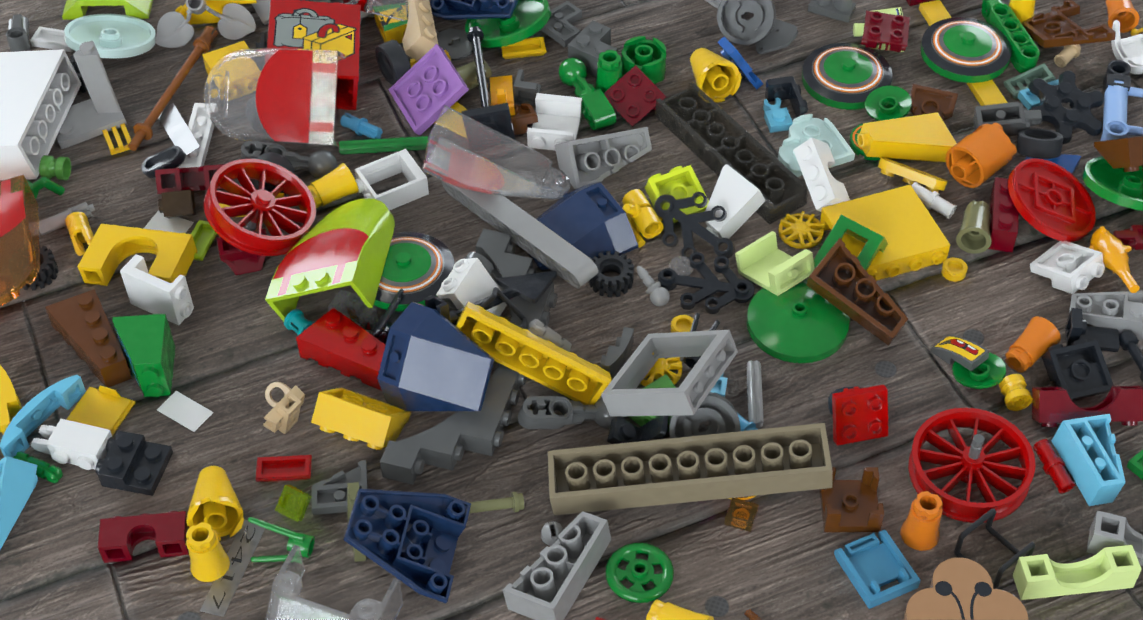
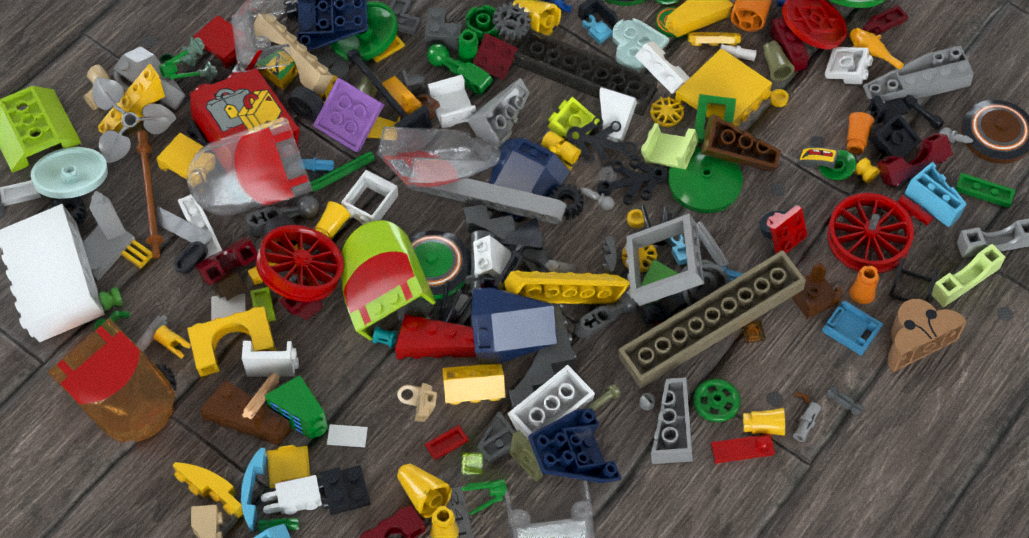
camera: 30 degrees left, 10 degrees up
none -> light nougat axle [242,373,281,419]
none -> dark grey gear [492,2,531,40]
none -> white slope [508,365,595,440]

